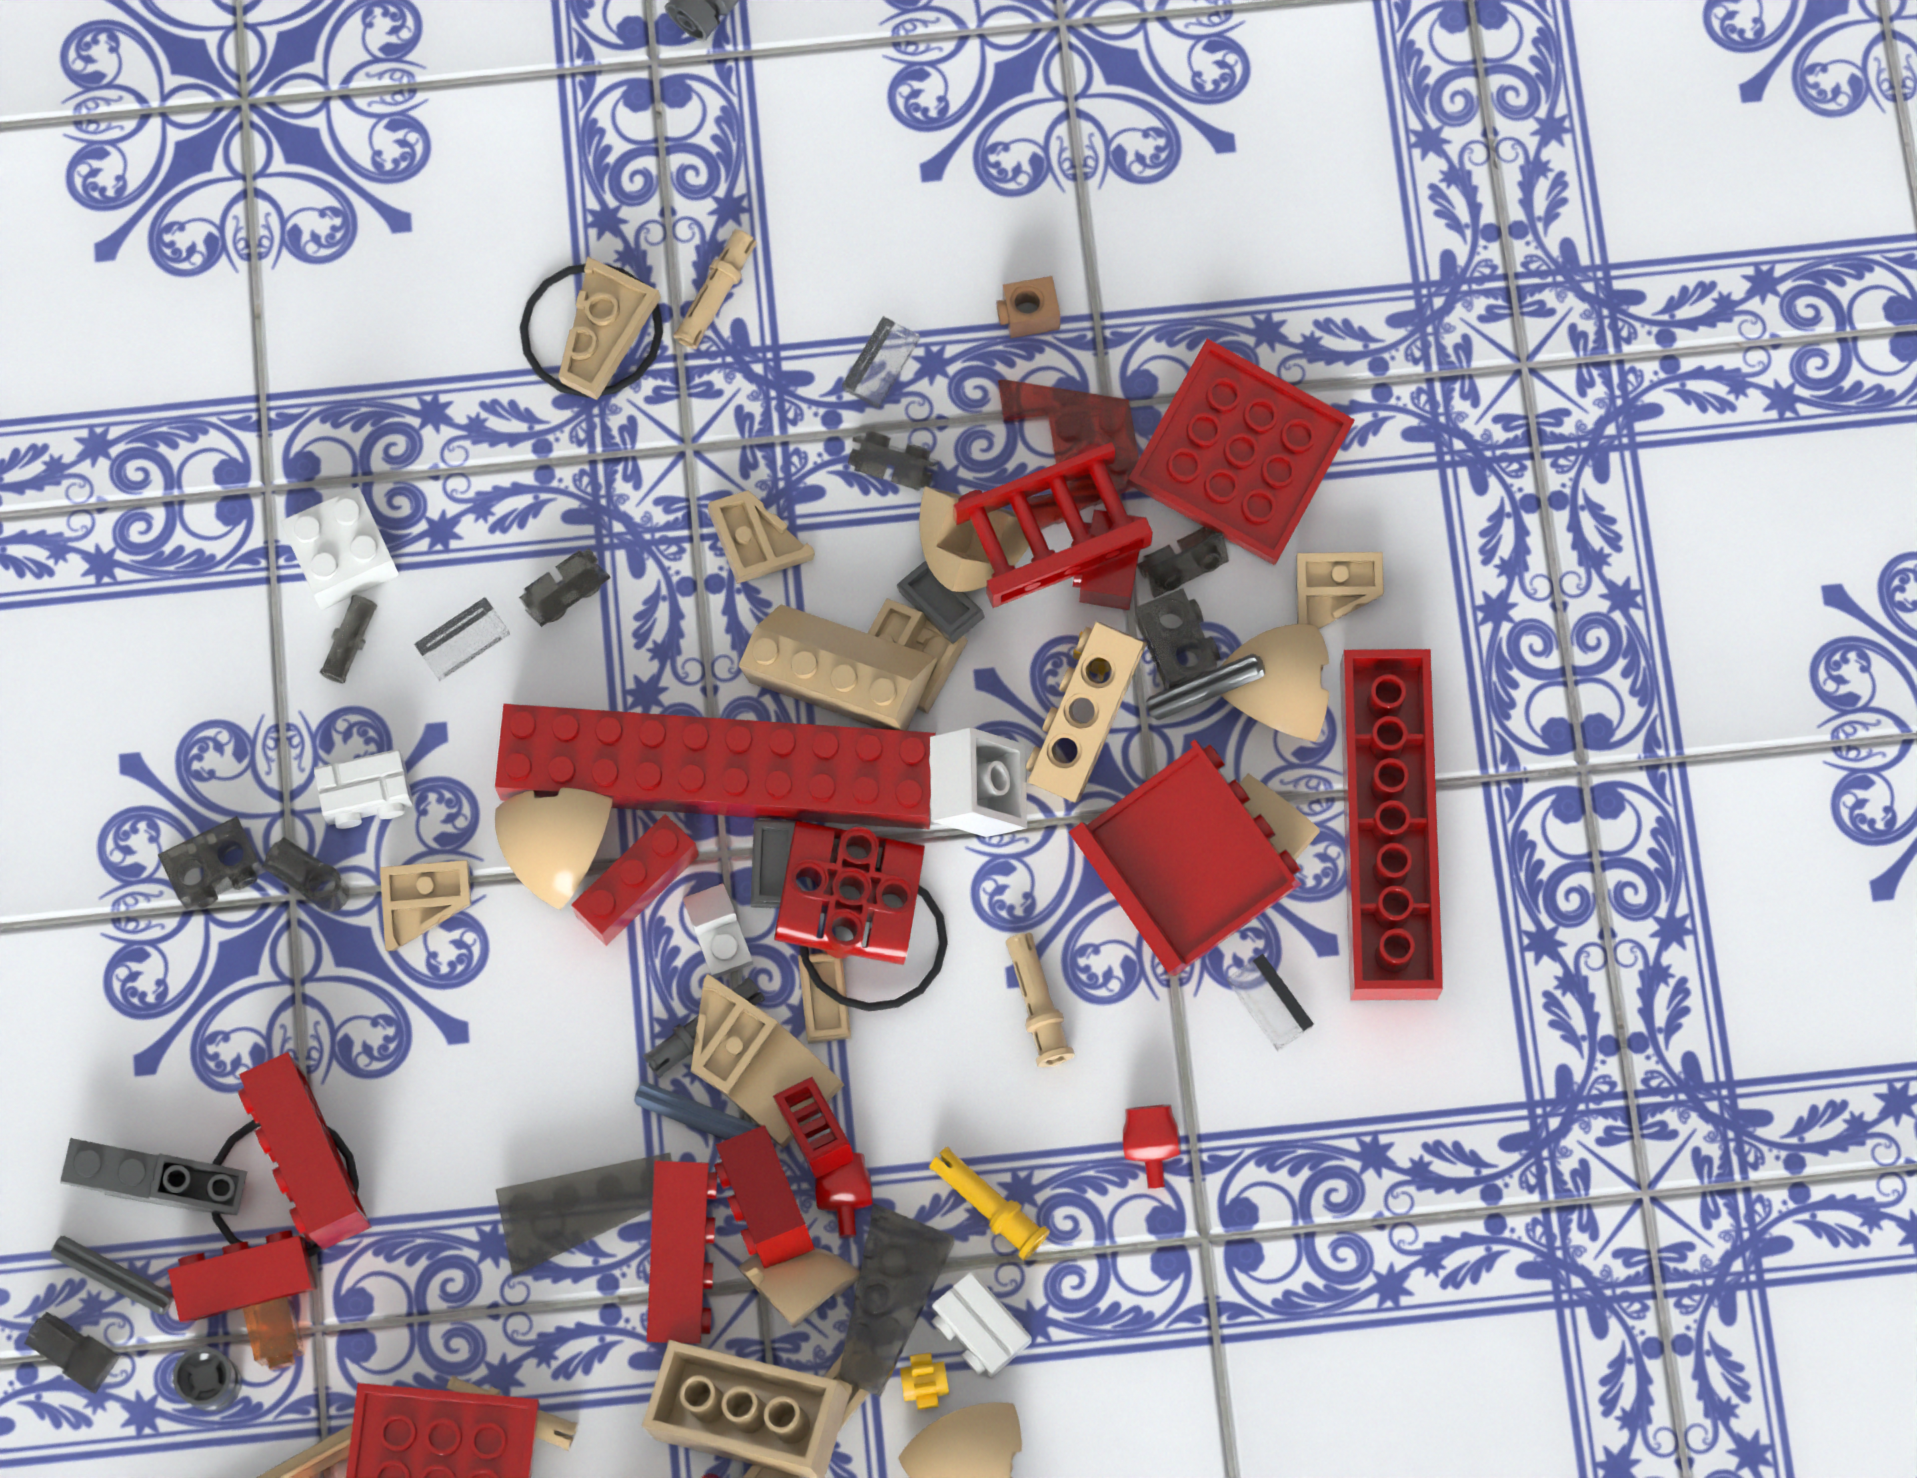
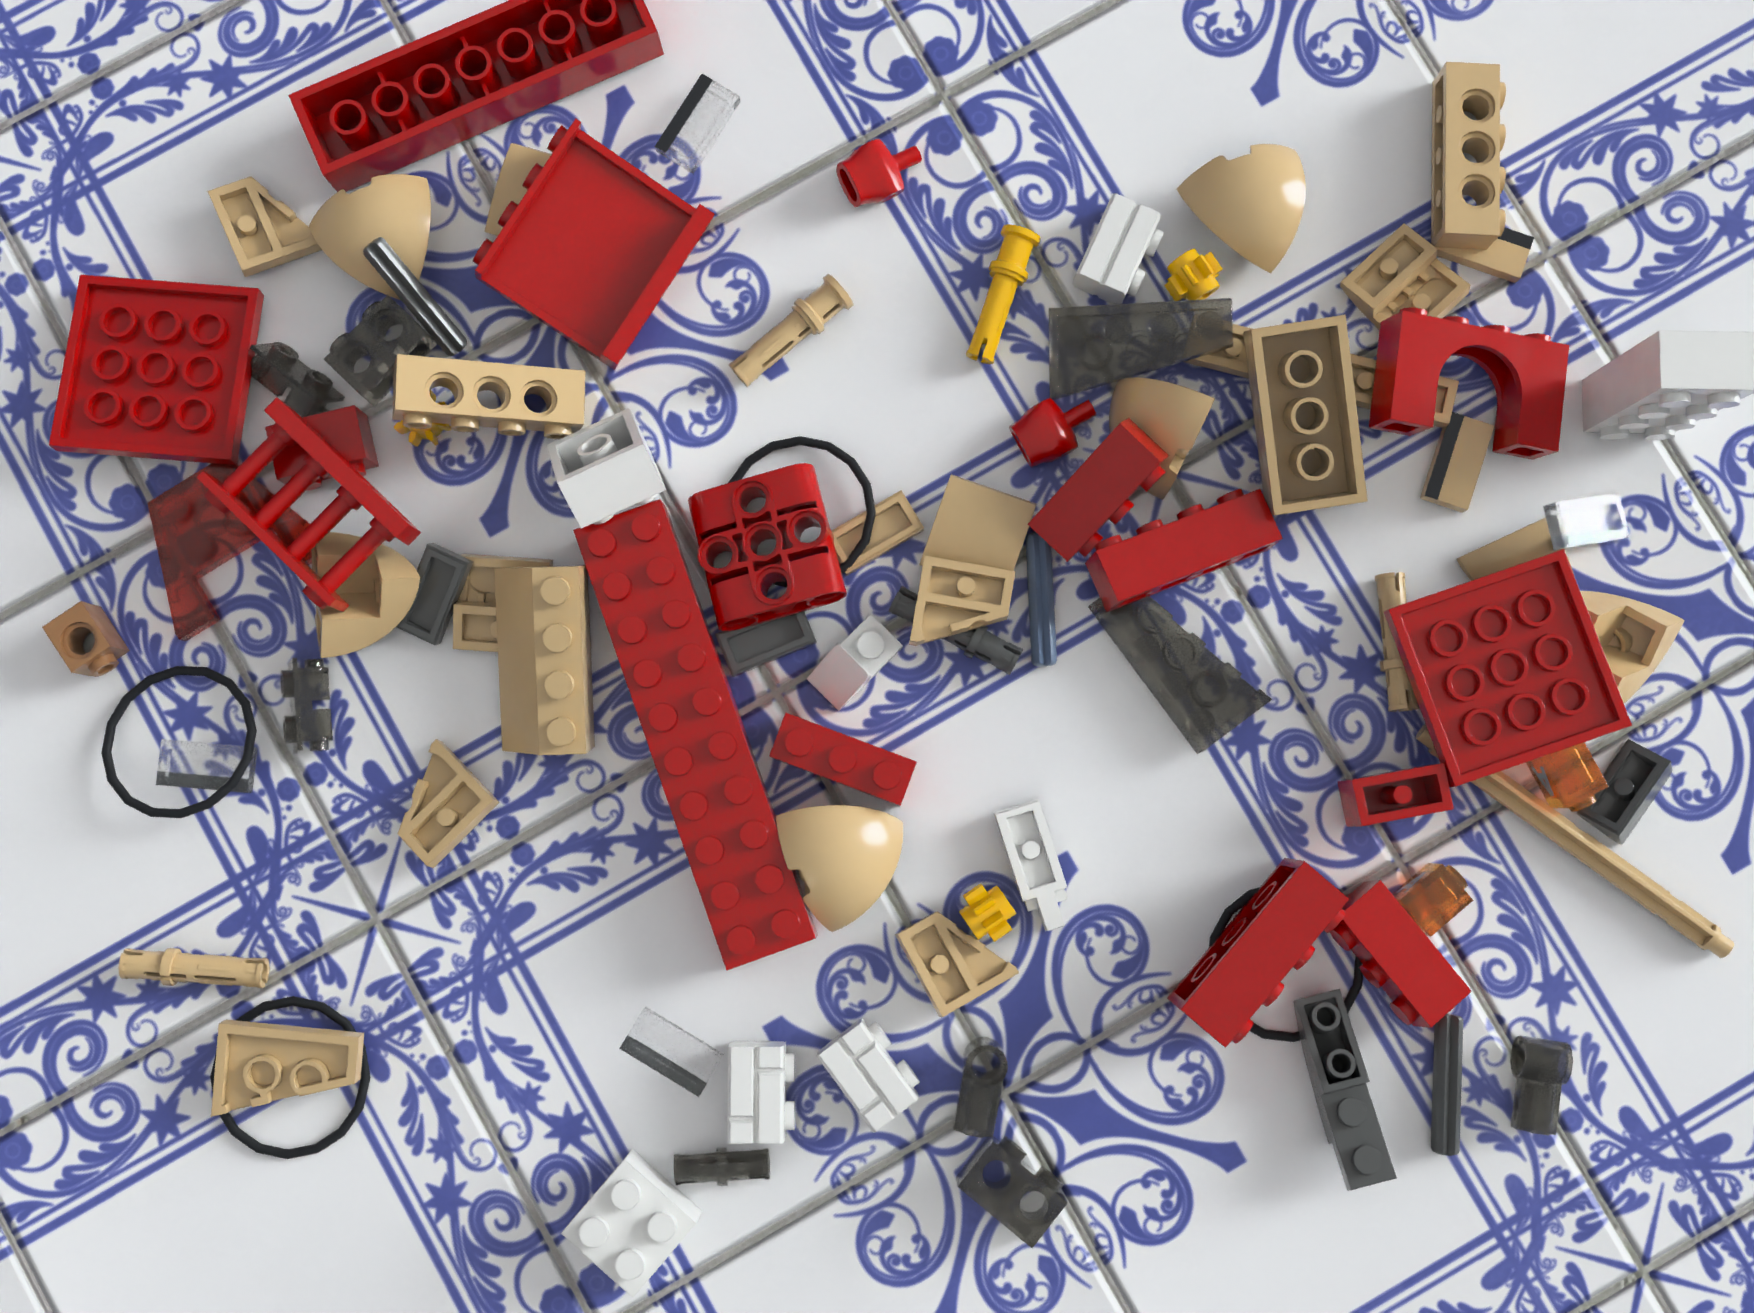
camera: 115 degrees left, 10 degrees up
dark grey wheel [173,1347,242,1412] -> none
clear smoke hinge [519,548,611,627] -> none
red slope [773,1077,854,1178] -> none
none -> black piece [101,666,257,818]
none -> white brick [727,1041,795,1144]
none -> yellow gear [958,883,1016,942]
none -> white hinge [994,799,1068,931]
none -> red brick [1337,763,1454,827]

